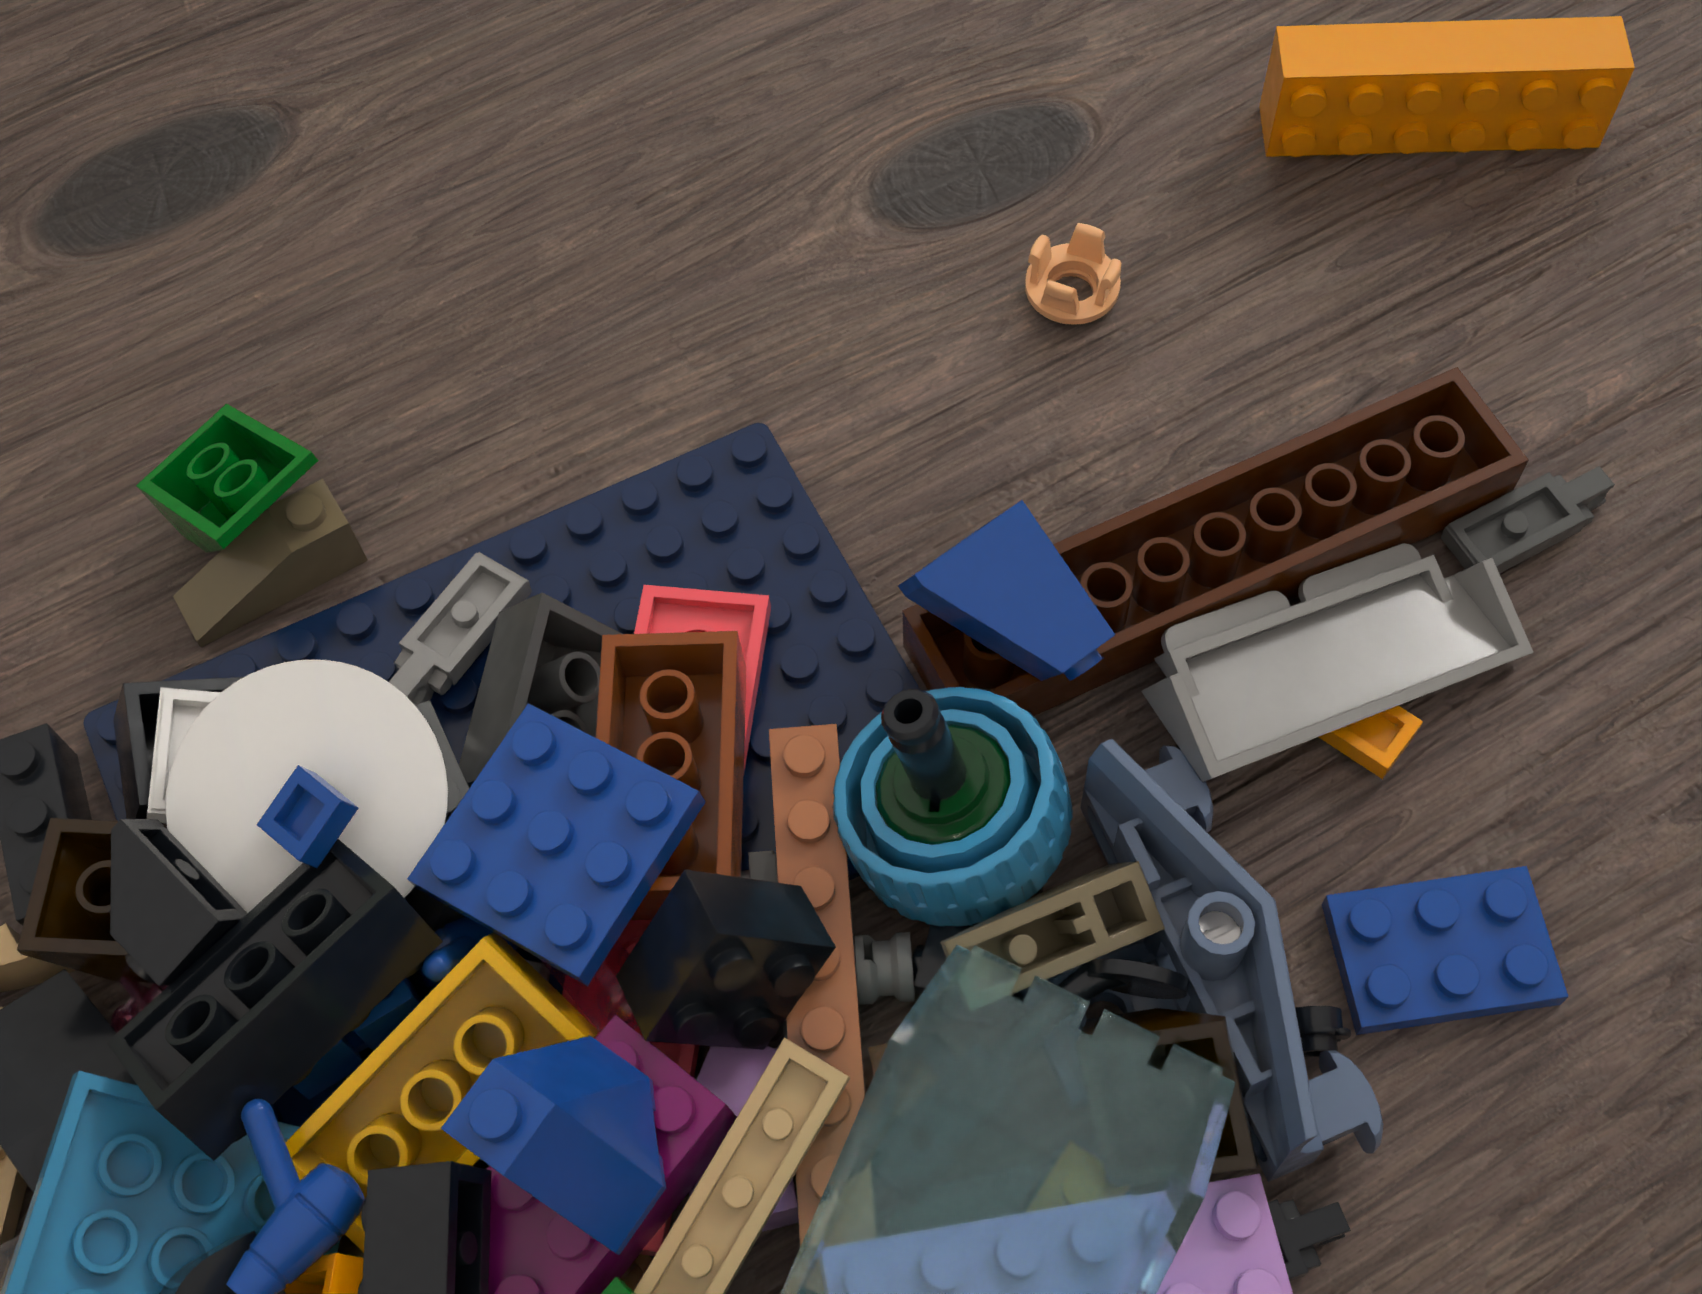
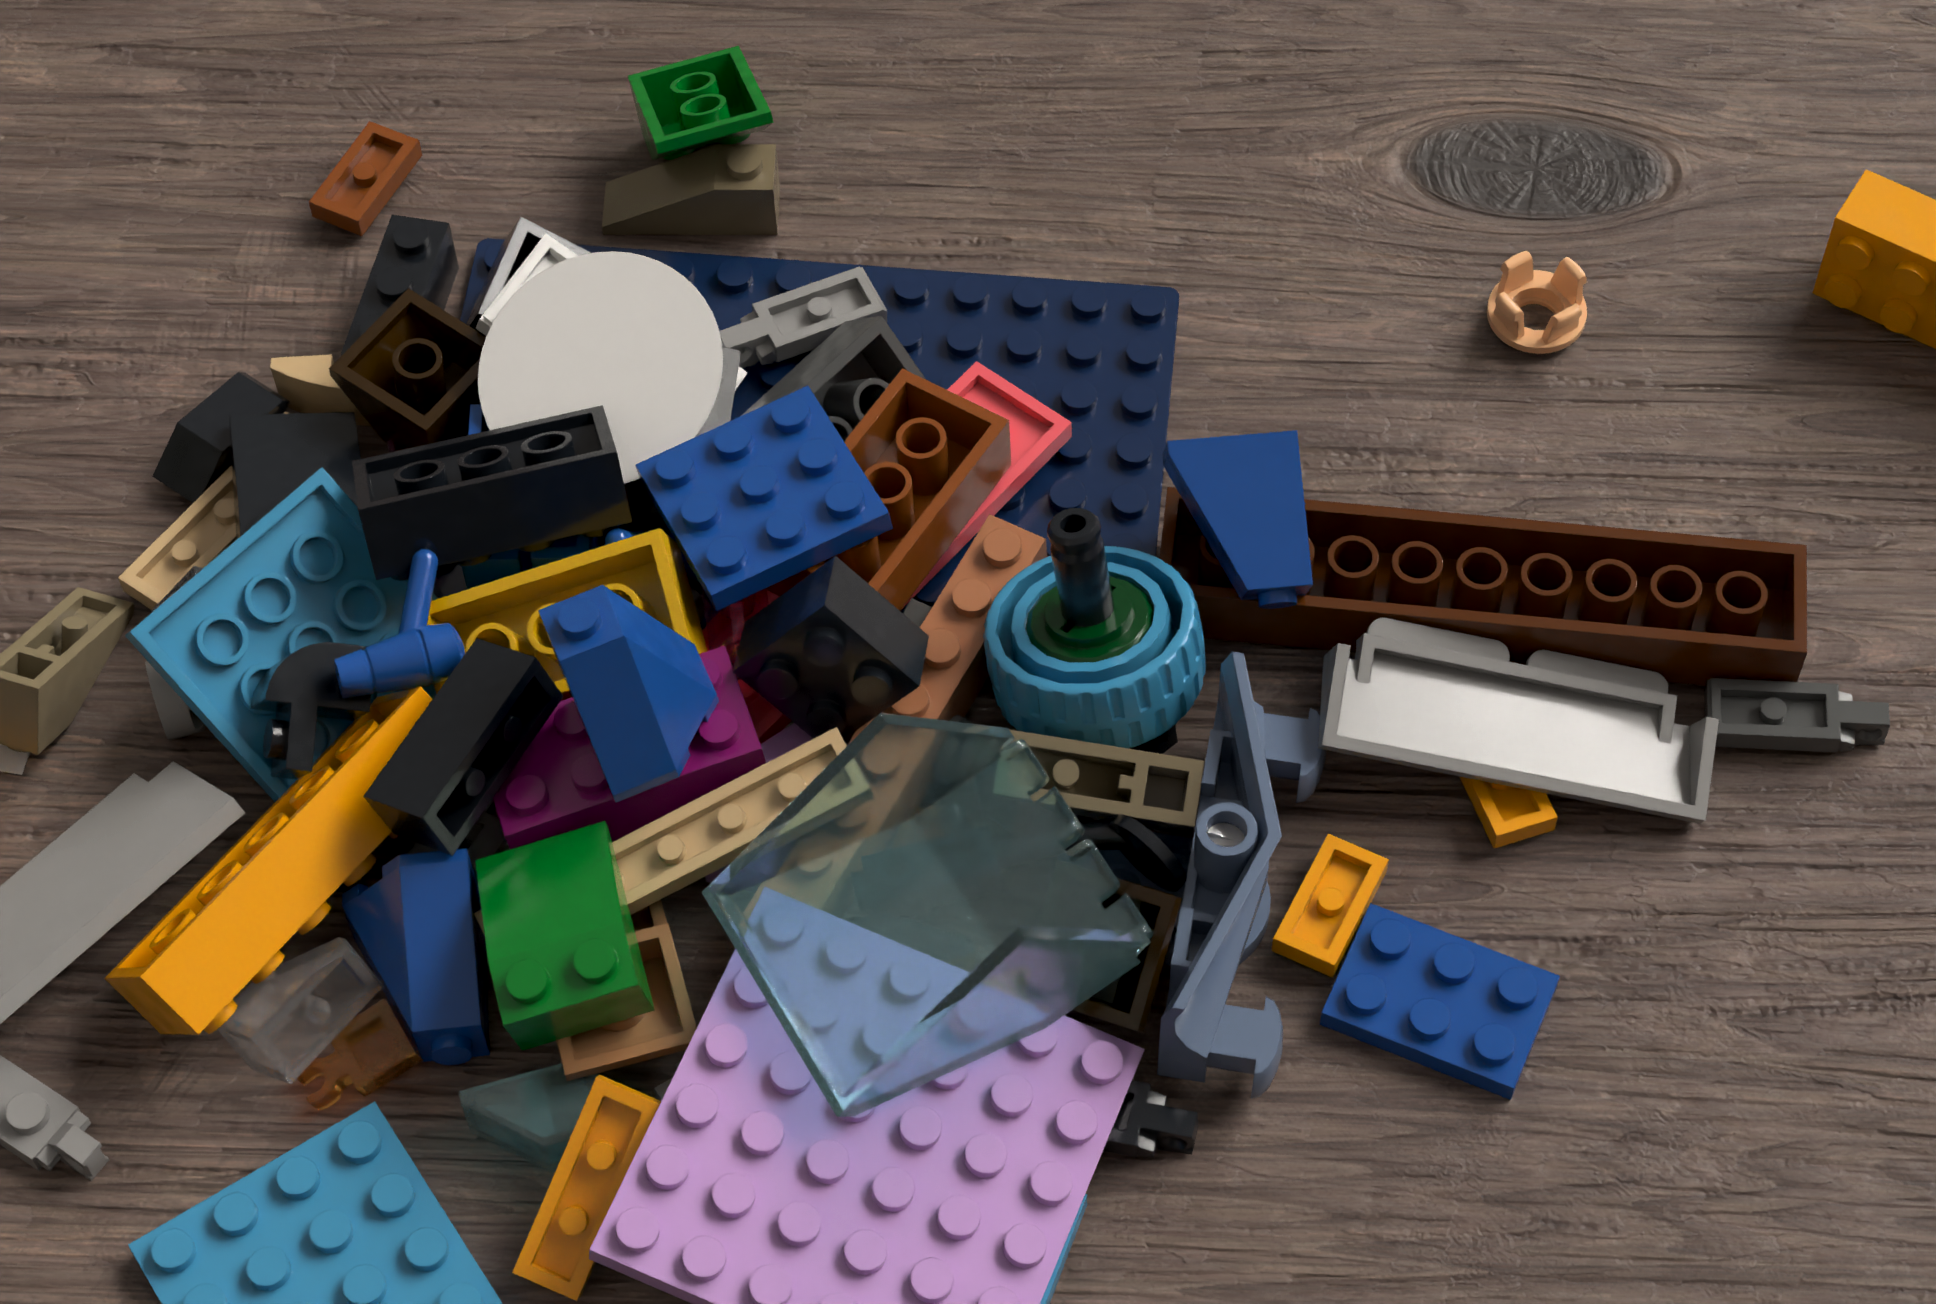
camera: 30 degrees right, 5 degrees down
black slope [110,819,248,986] -> none
blue plate [257,765,359,868] -> none
black plate [1295,1006,1351,1057] -> none
none -> light orange plate [1272,834,1389,978]

